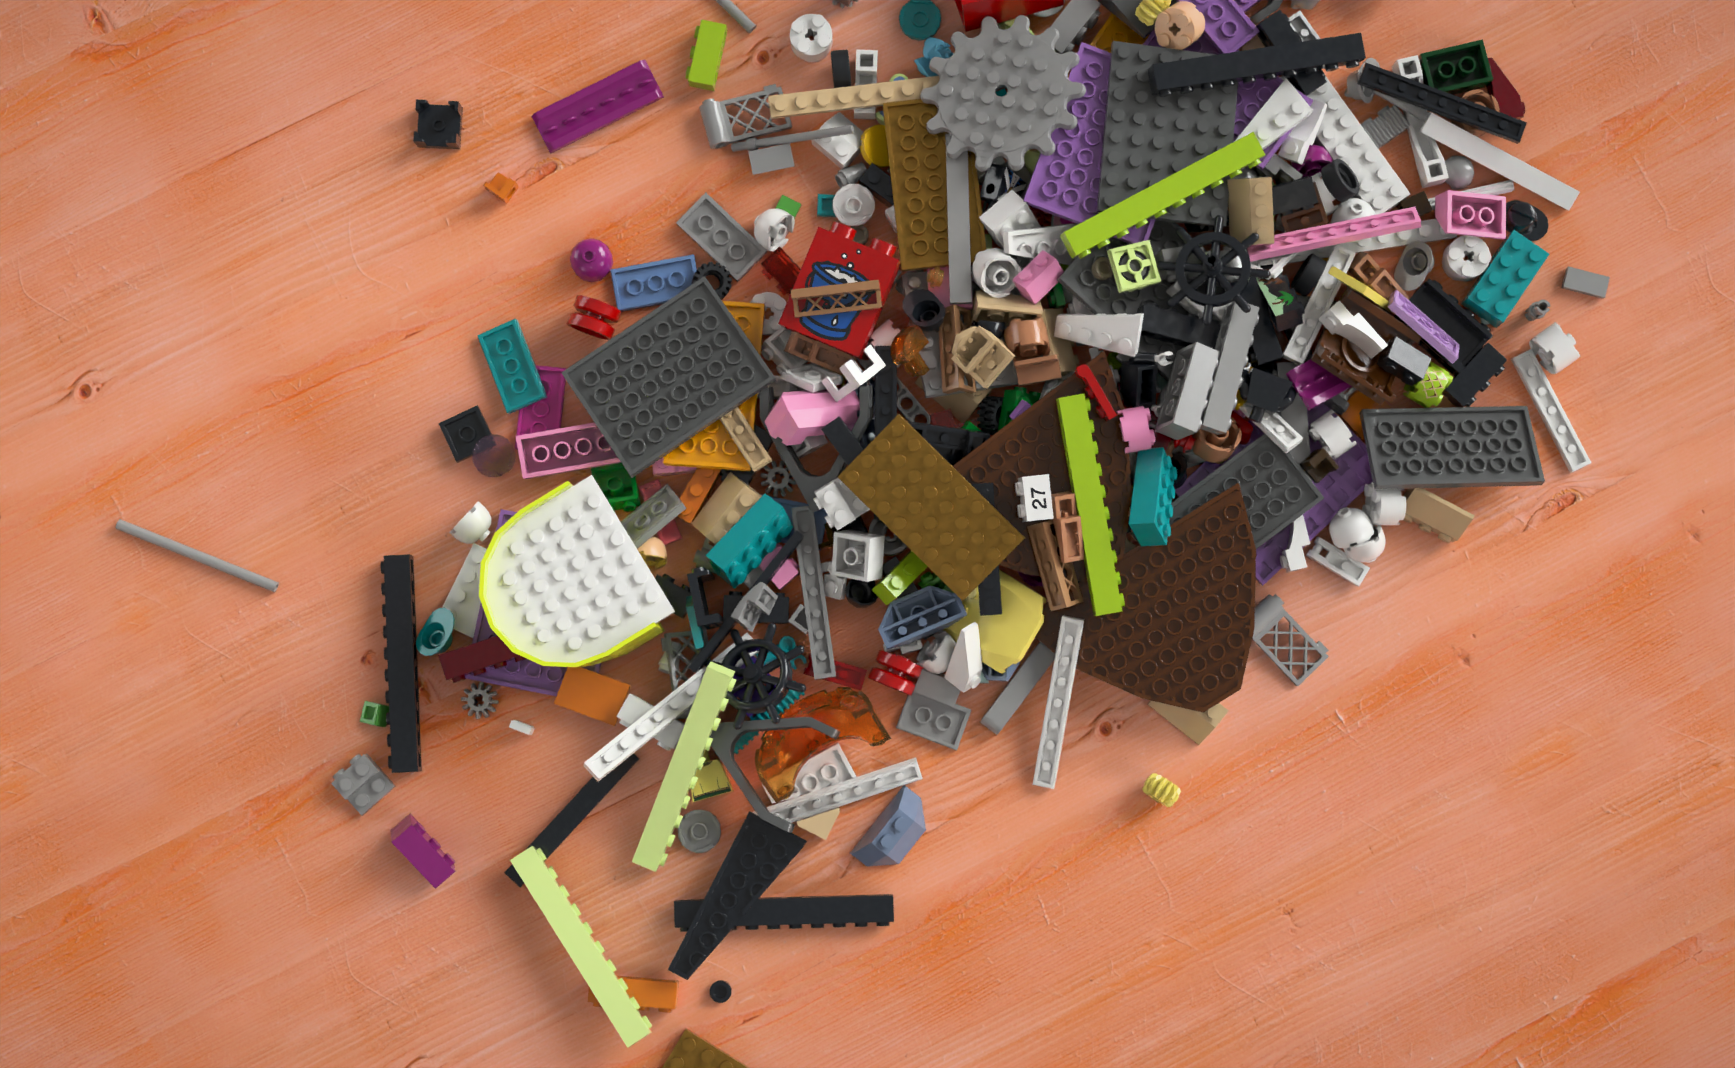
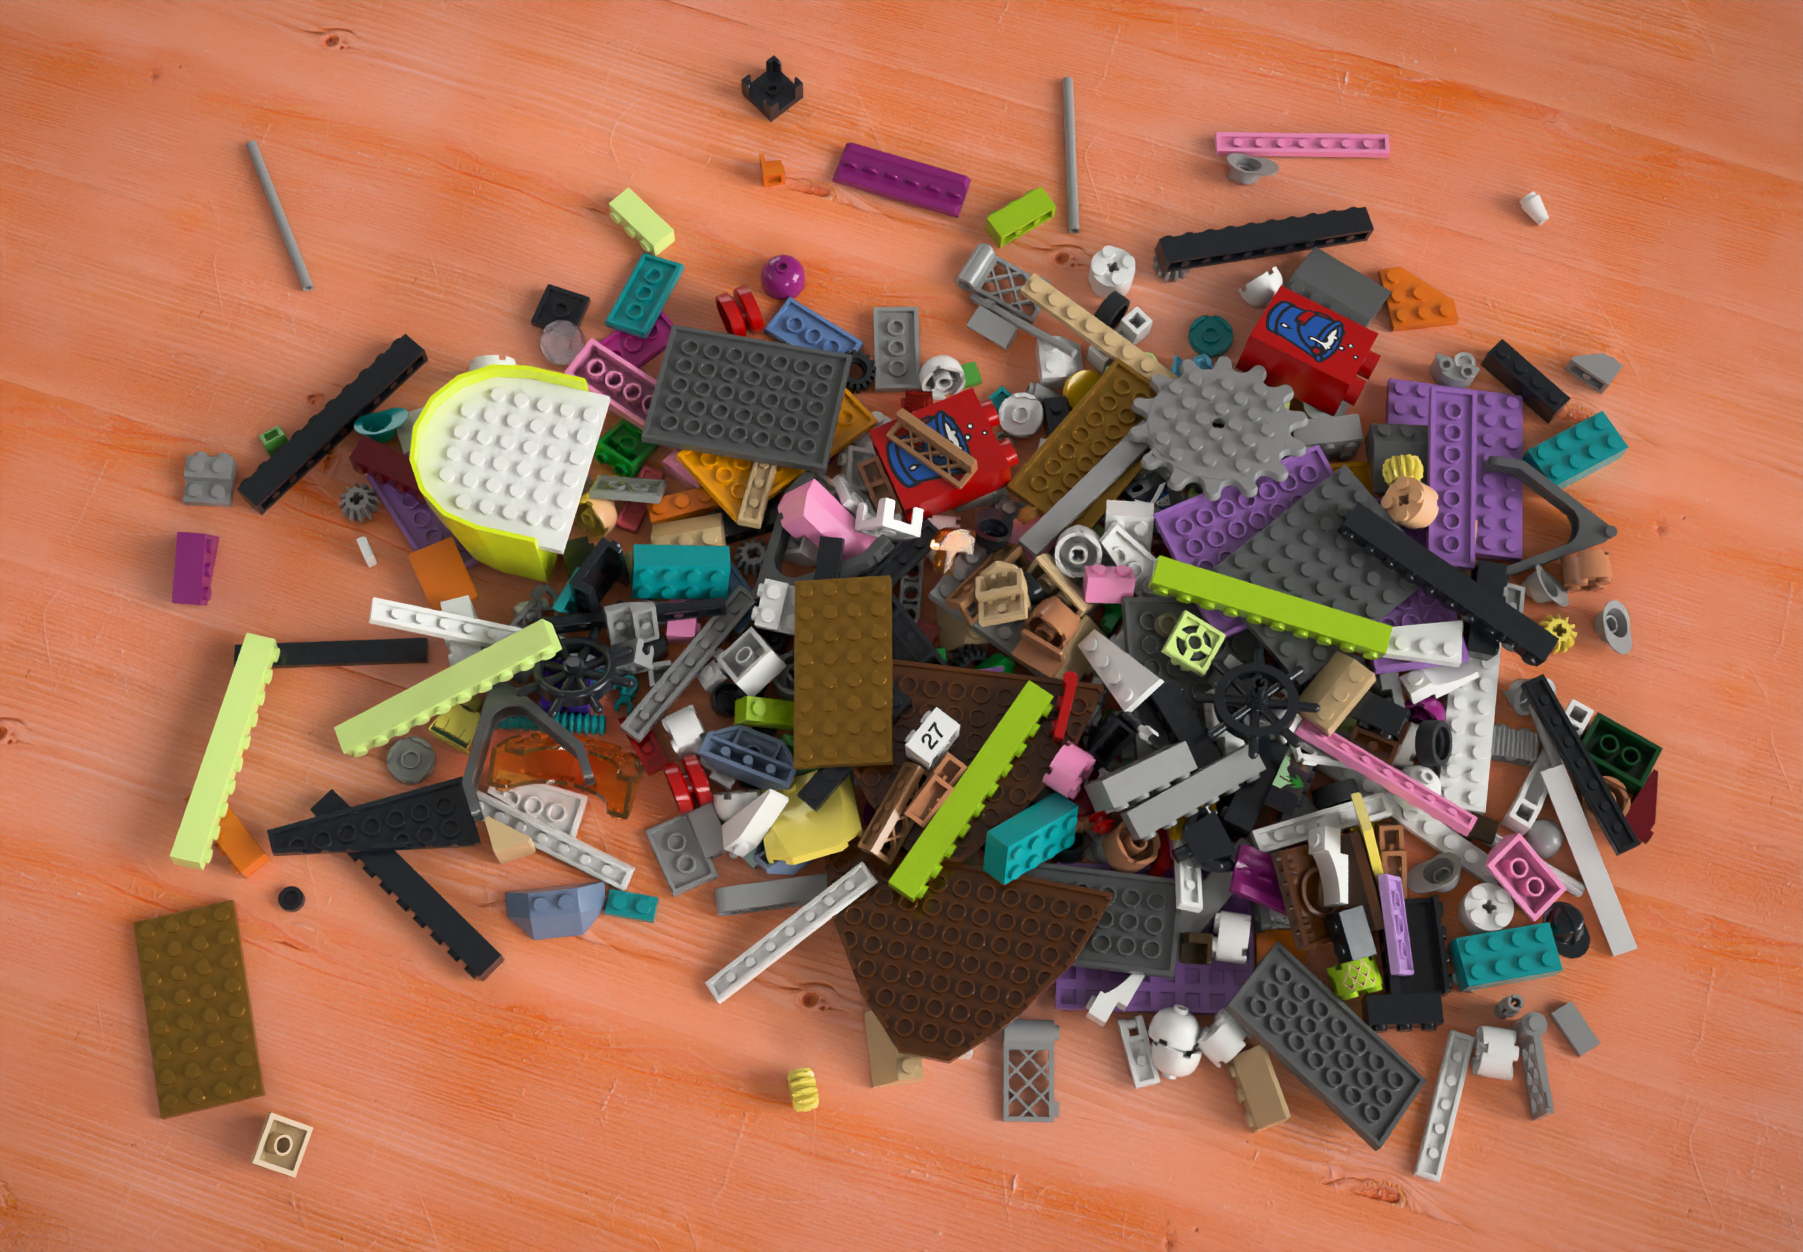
camera: 40 degrees right, 15 degrees down
none -> teal plate [605,889,659,923]
none -> yellowish green brick [609,187,675,256]
none -> light grey hinge [609,637,654,677]
none -> white brick [661,704,707,760]
none -> light grey piece [1509,1012,1554,1121]
none -> light yellow gear [1538,614,1577,654]

